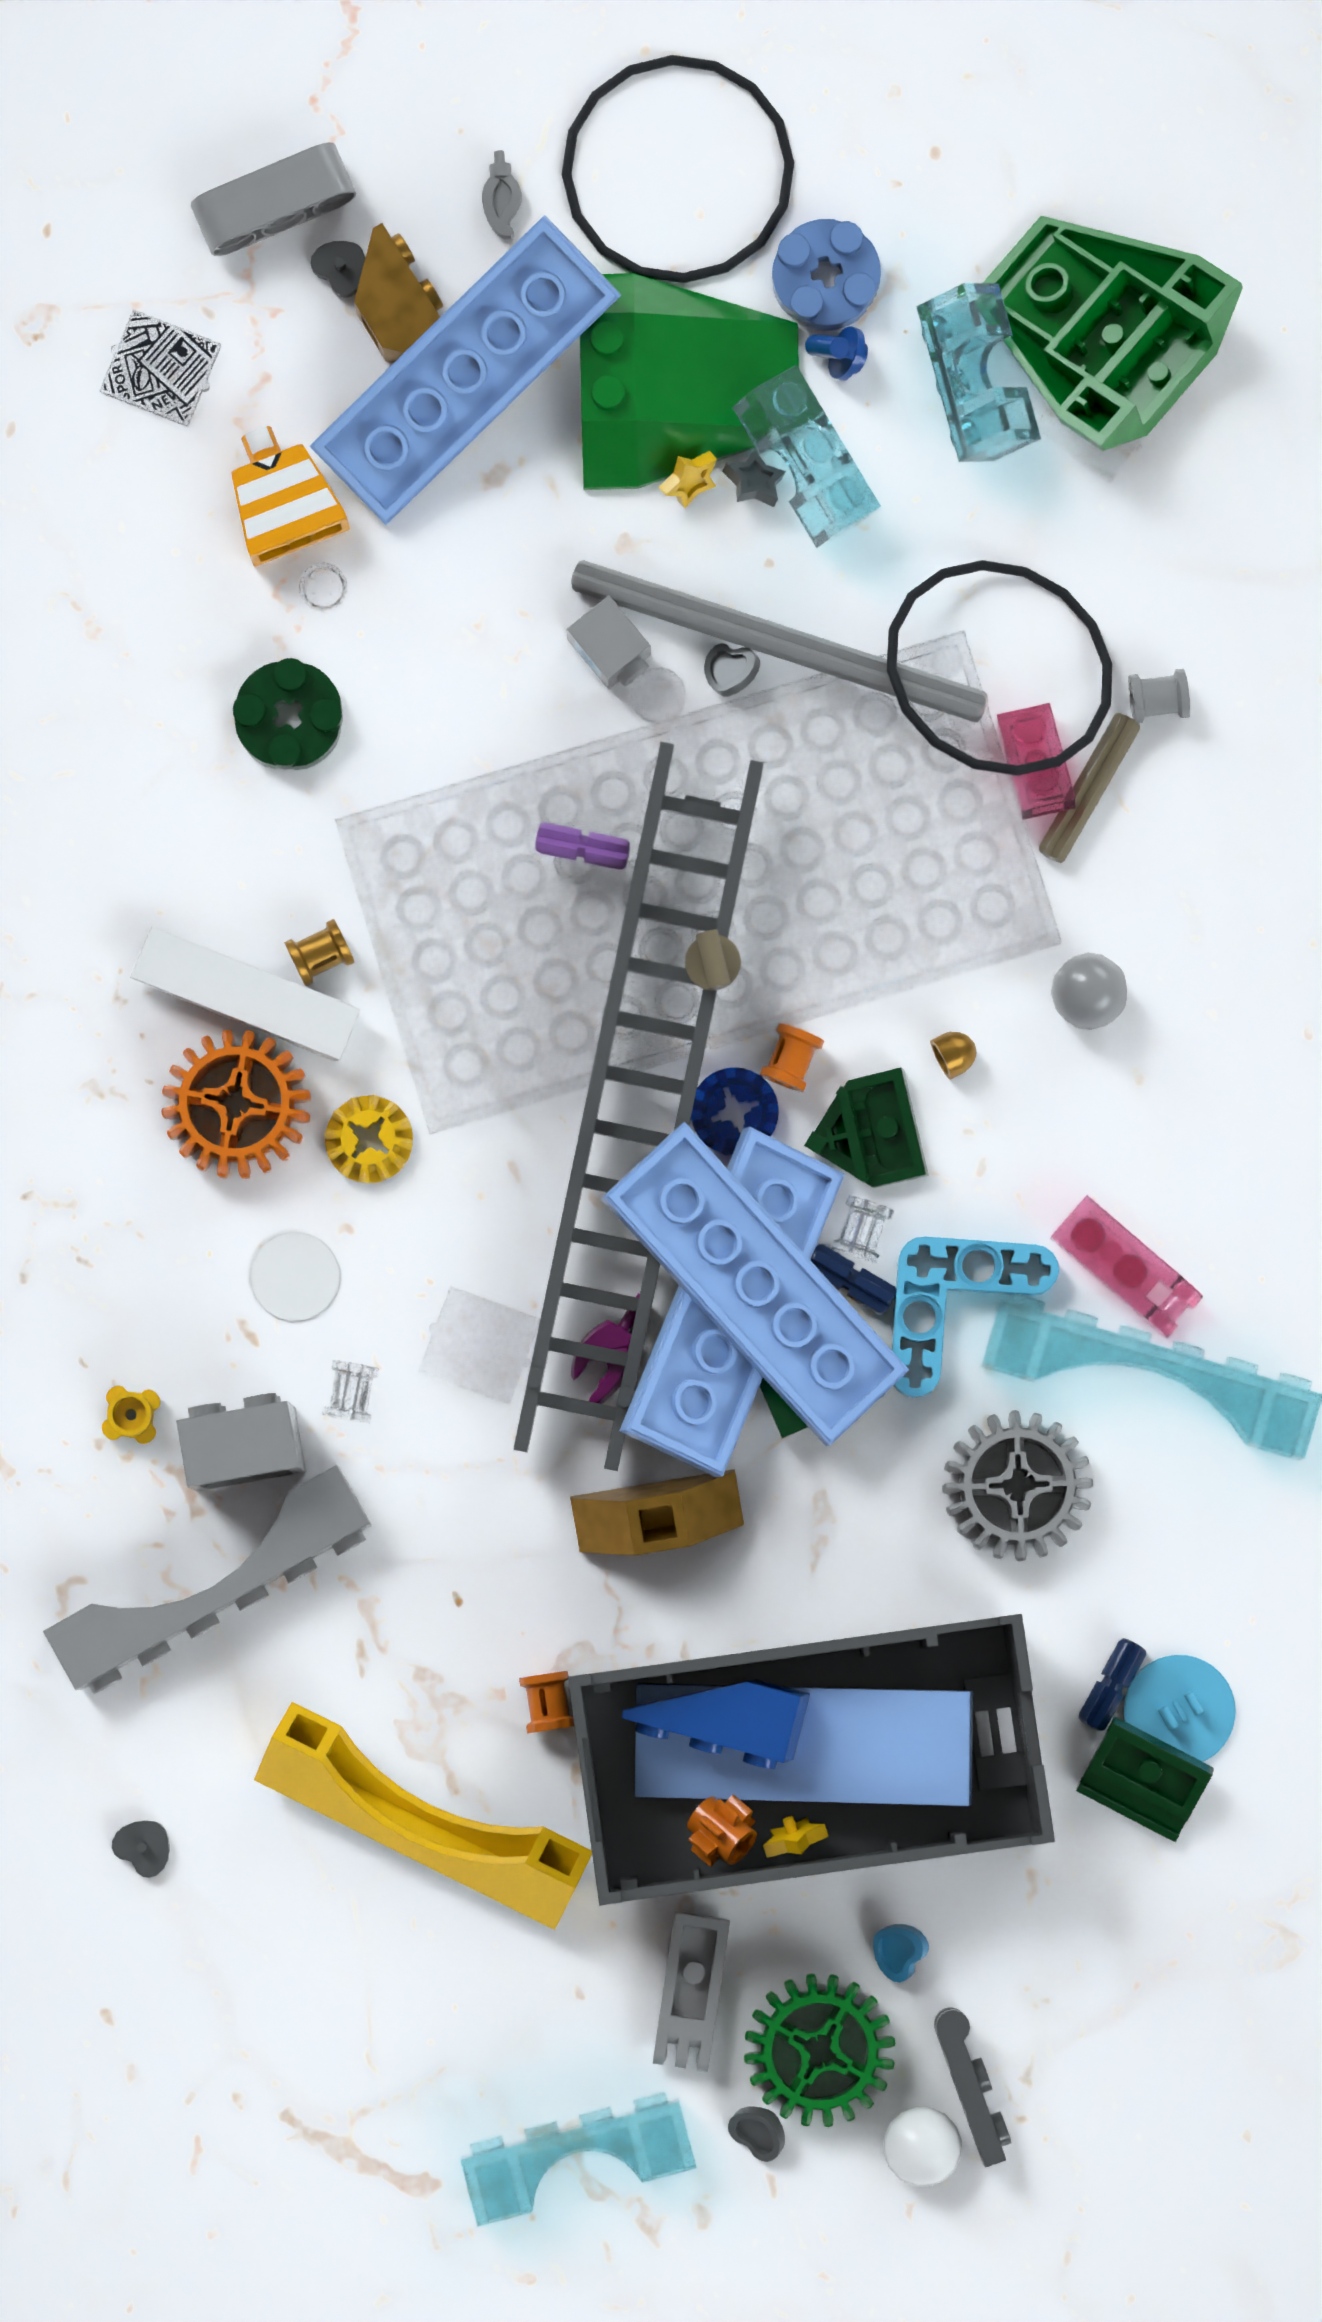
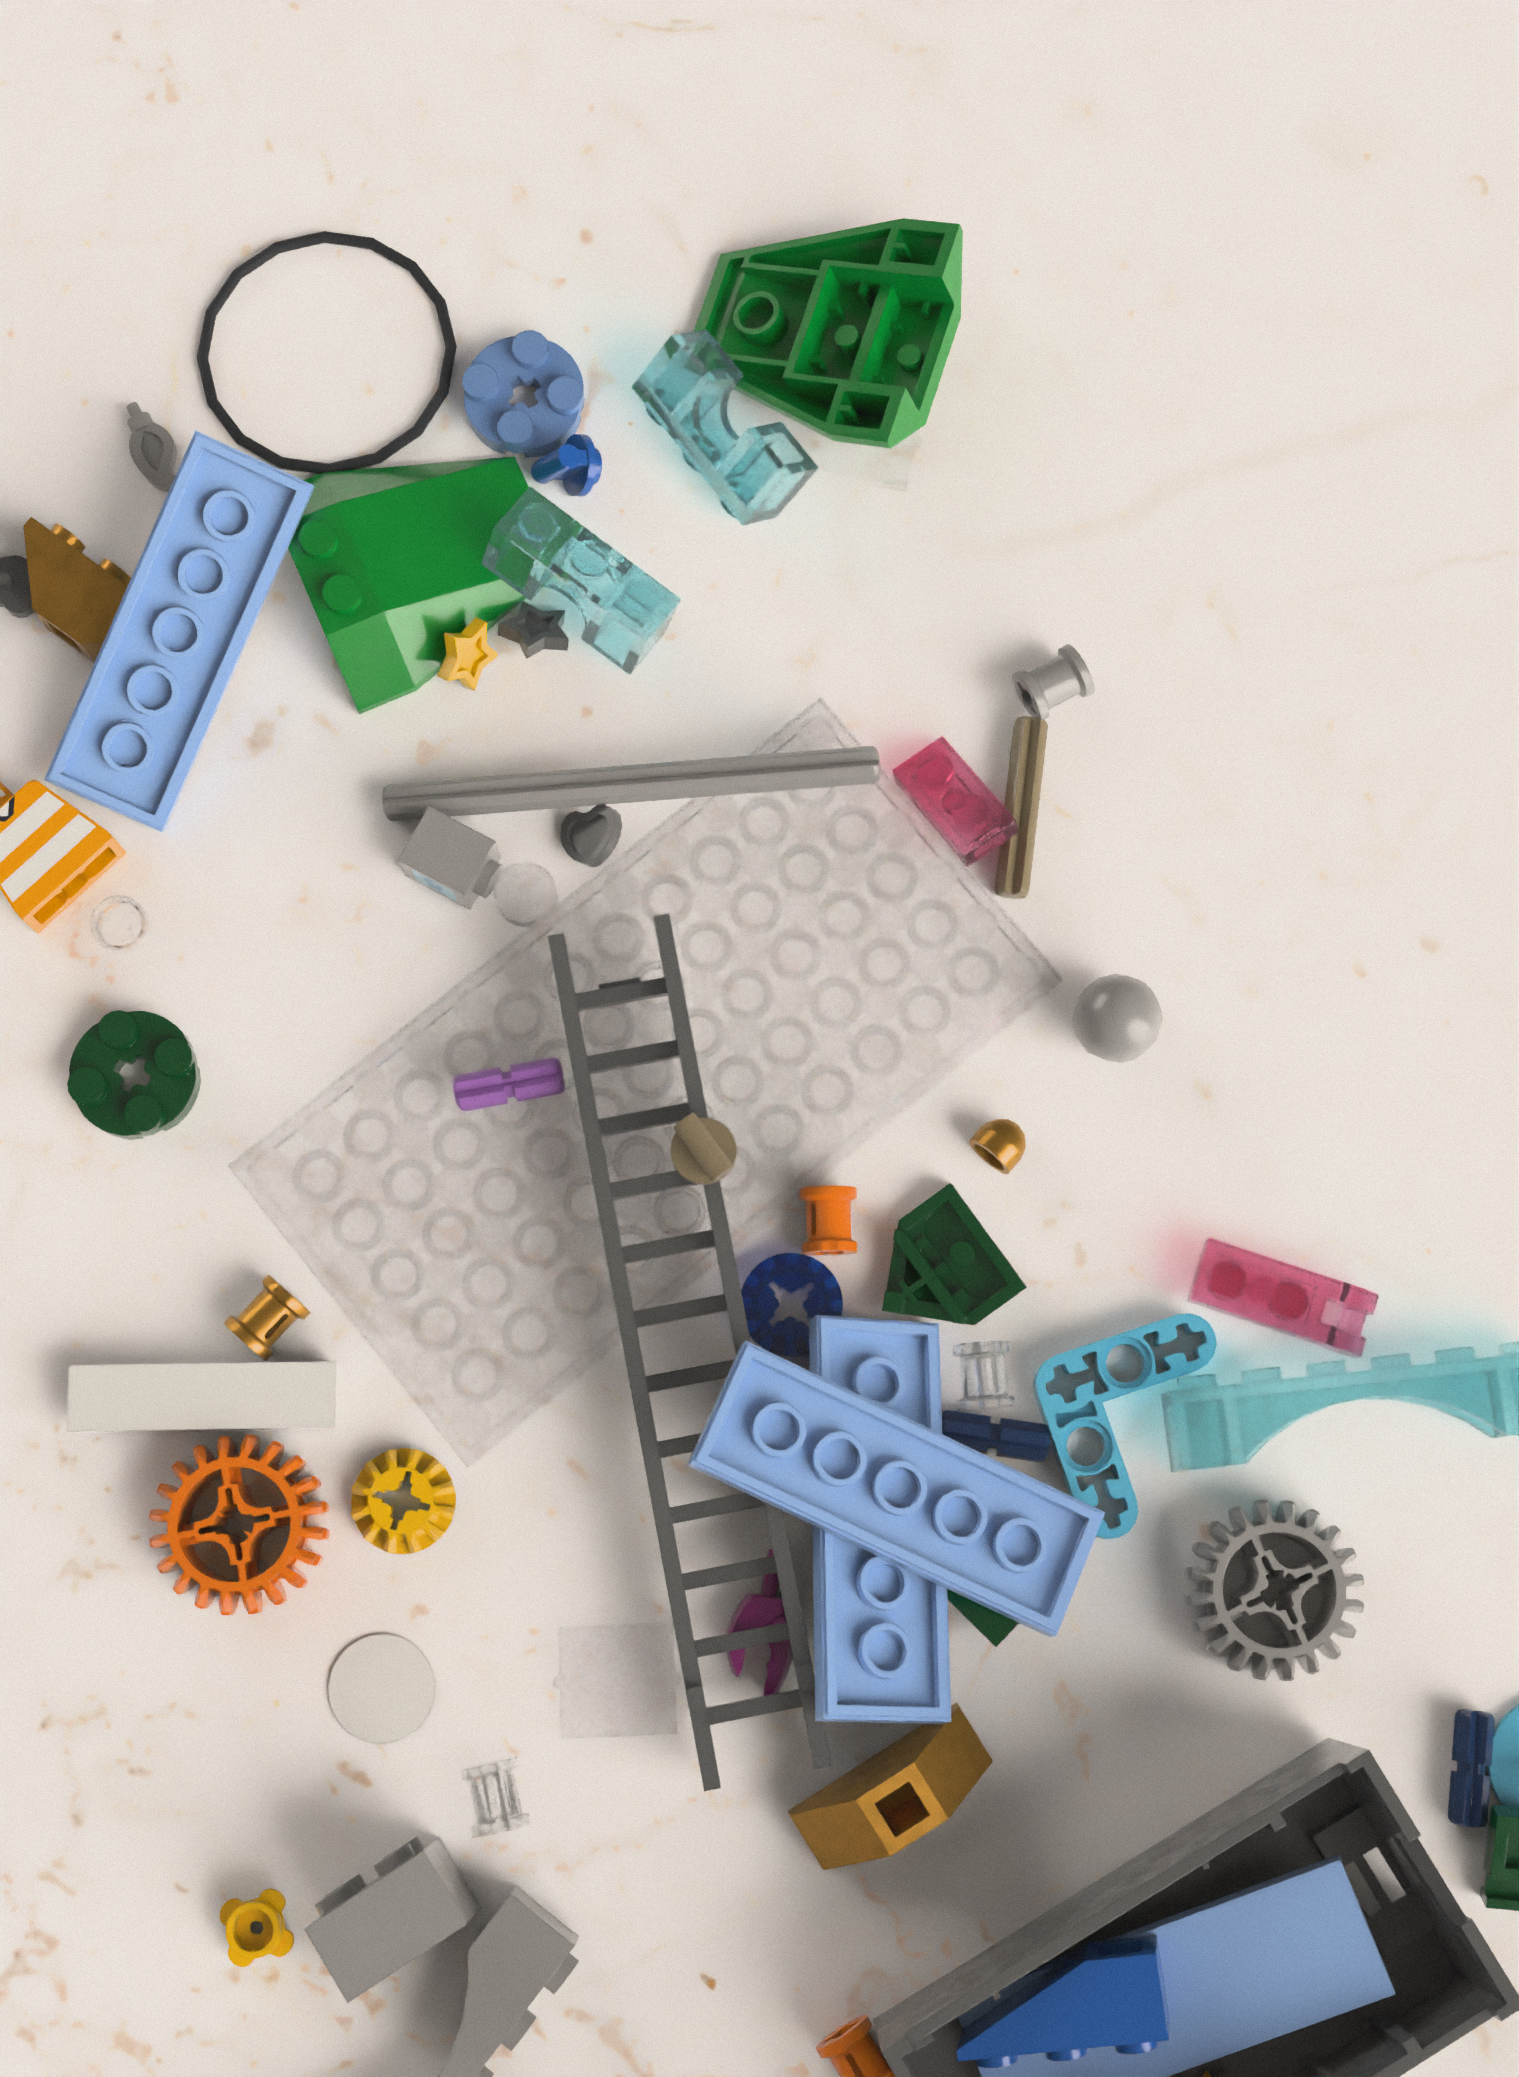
camera: 25 degrees left, 5 degrees down
black piece [886,560,1113,776] -> none

